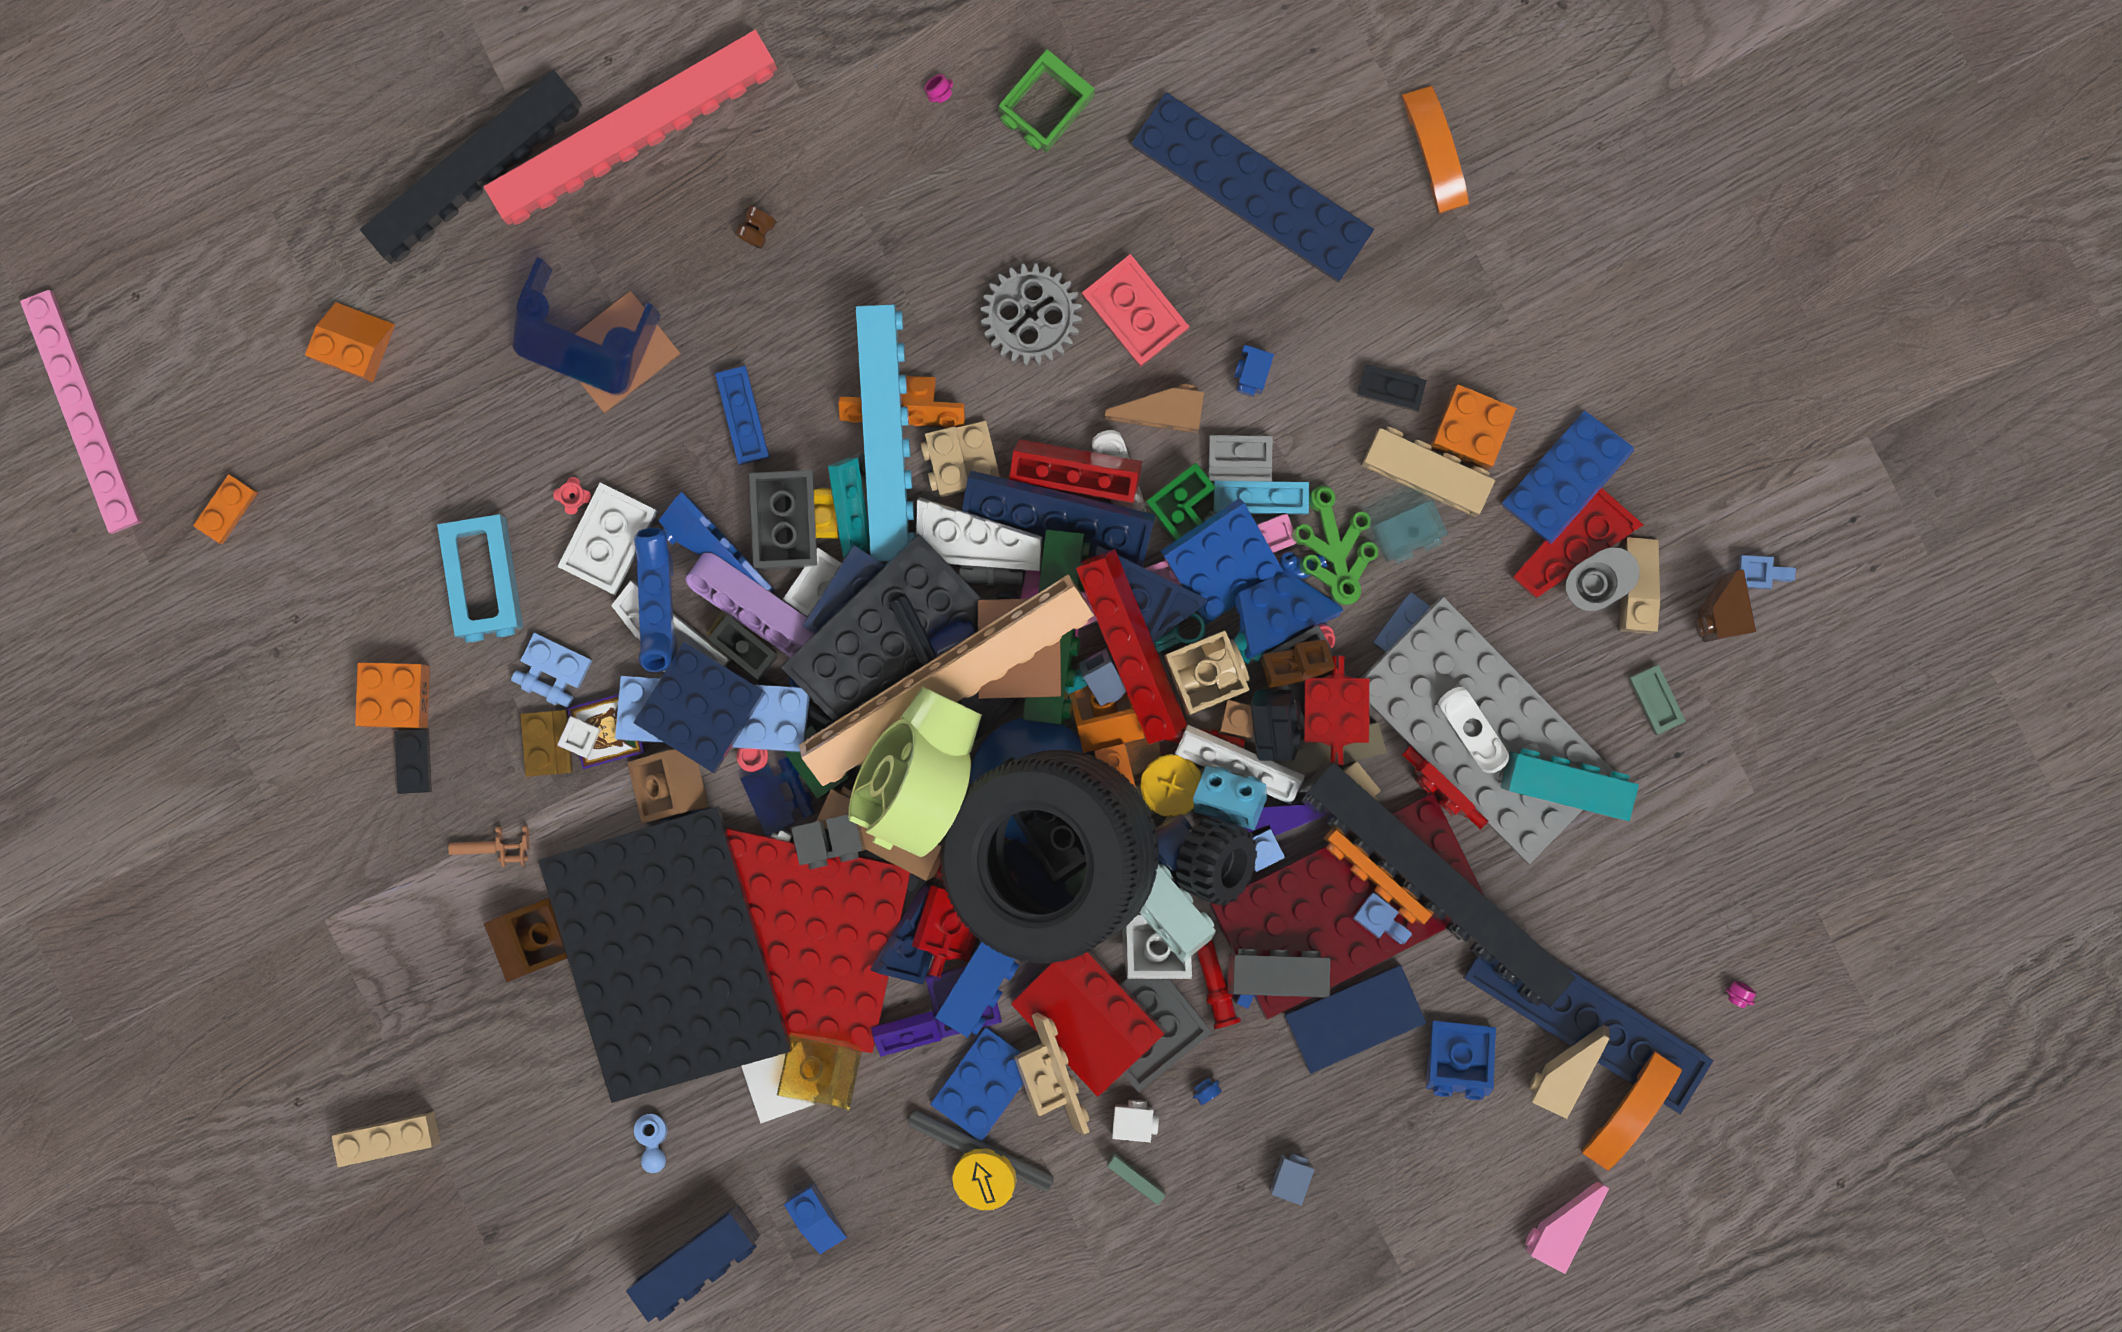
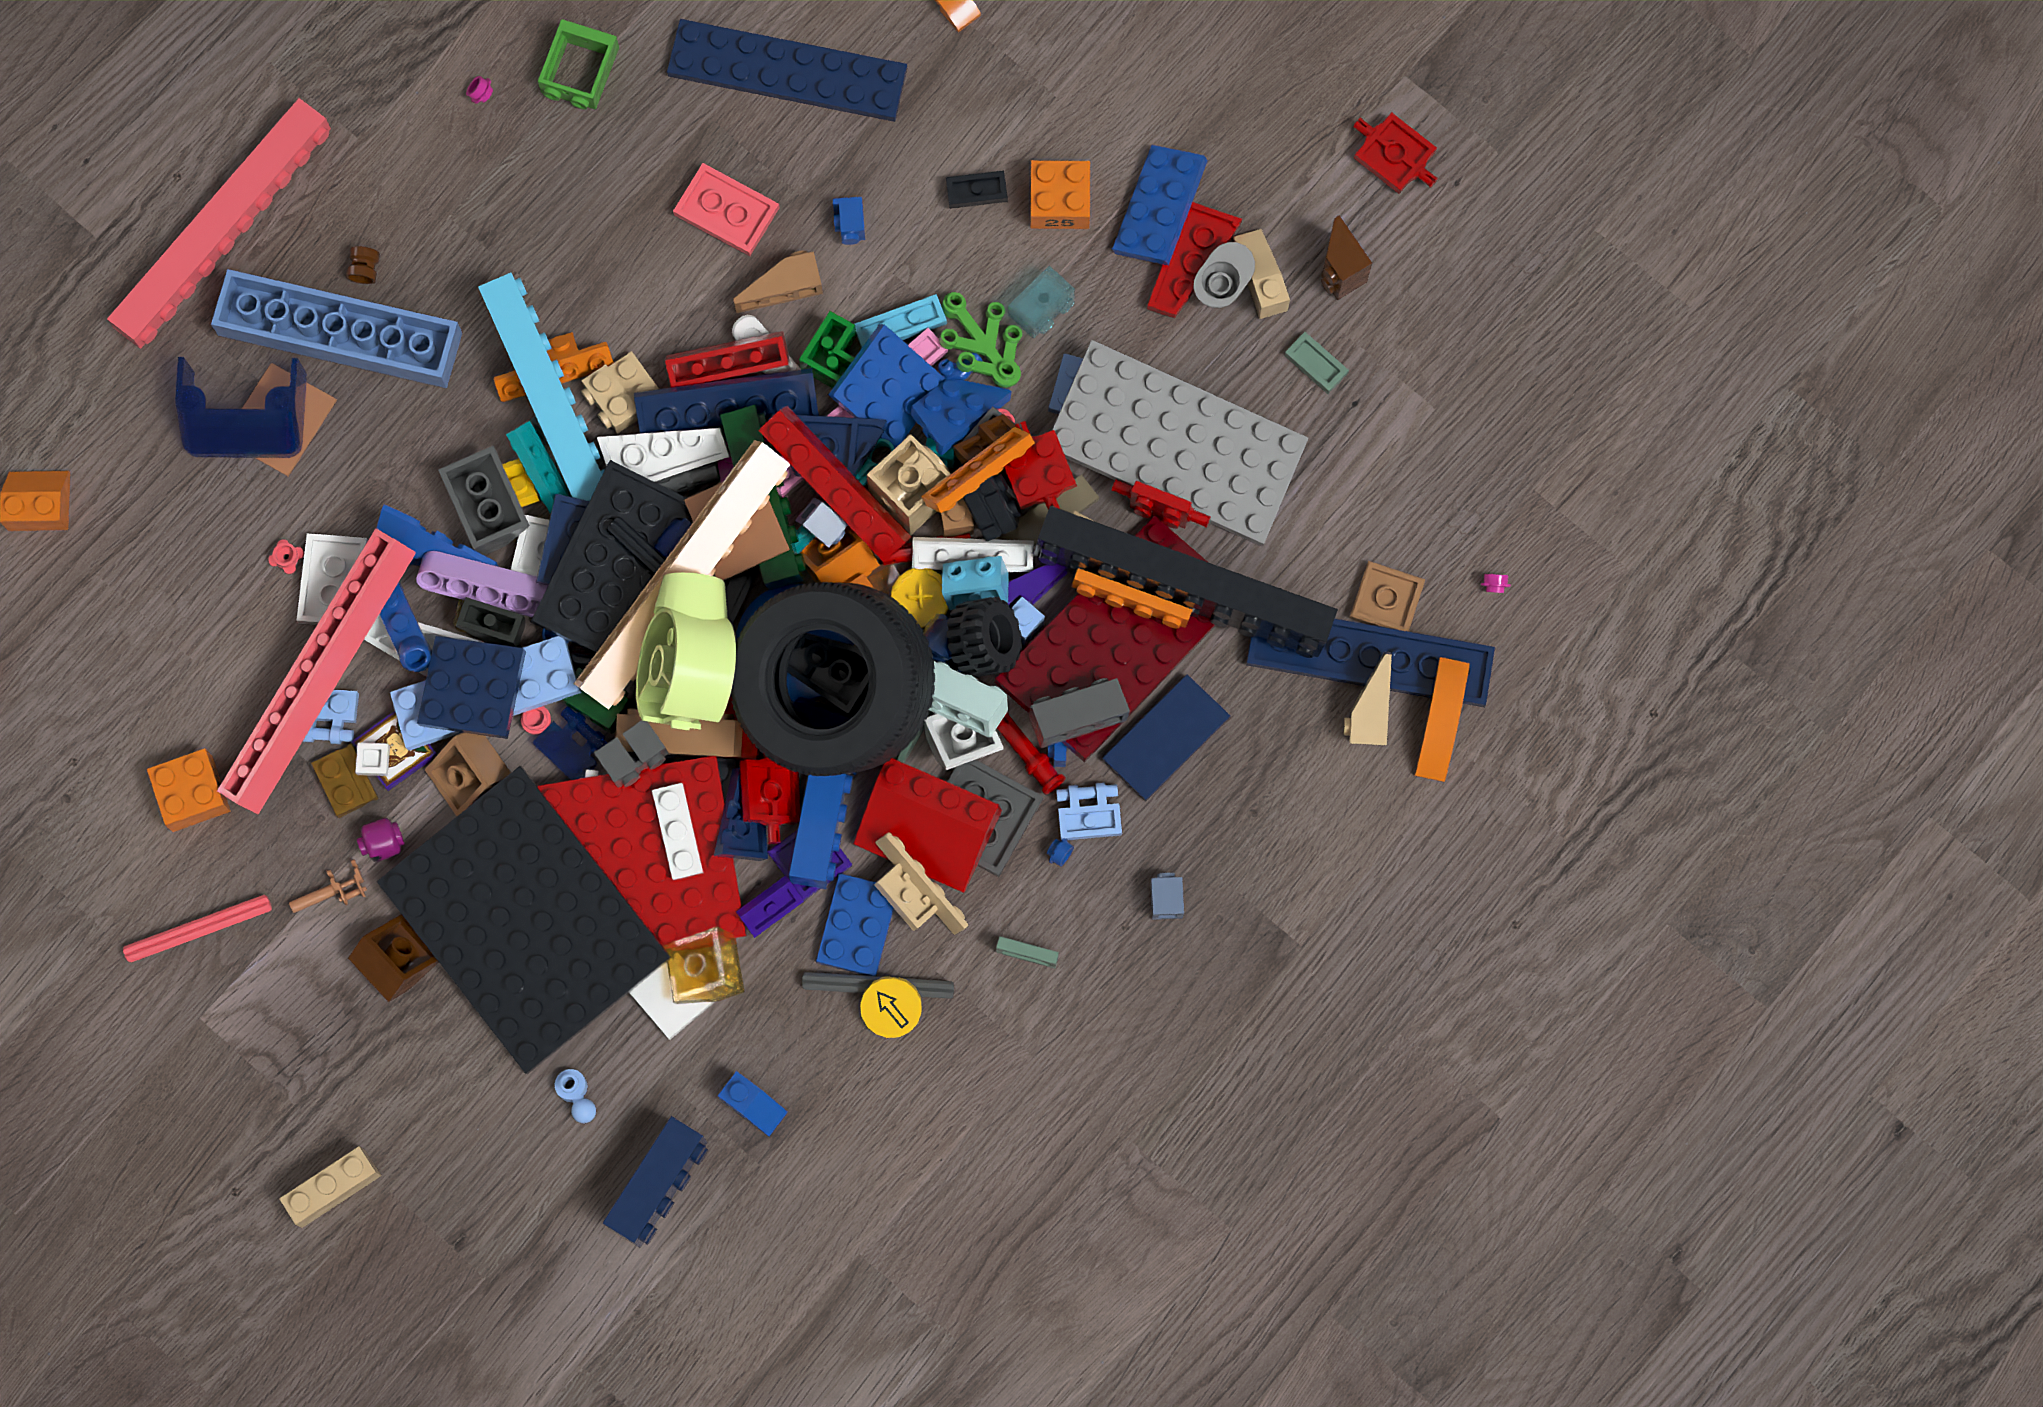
camera: 25 degrees left, 10 degrees down
black brick [359,69,583,264] -> none
black plate [395,729,432,794] -> none
medium azure piece [437,514,523,643] -> none
blue plate [715,366,770,465] -> none
light grey gear [980,263,1082,366] -> none
white brick [1112,1099,1159,1143] -> none
light grey plate [1209,435,1273,482] -> none
medium blue plate [1353,893,1412,944] -> none
tan brick [1361,427,1495,517] -> none
blue plate [1426,1021,1496,1100] -> none
white piece [1438,687,1509,773] -> none
teal brick [1501,748,1639,822] -> none
bright pink slope [1525,1181,1609,1274] -> none
medium blue plate [1739,555,1796,590] -> none
none -> coral axle [123,895,272,963]
none -> medium blue brick [211,269,462,388]
none -> coral brick [217,528,416,814]
none -> magenta head [357,818,405,862]
none -> white plate [652,783,704,880]
none -> orange plate [921,427,1035,513]
none -> light blue plate [1056,782,1122,840]
none -> medium nougat tile [1349,561,1425,632]
none -> red plate [1353,112,1438,194]

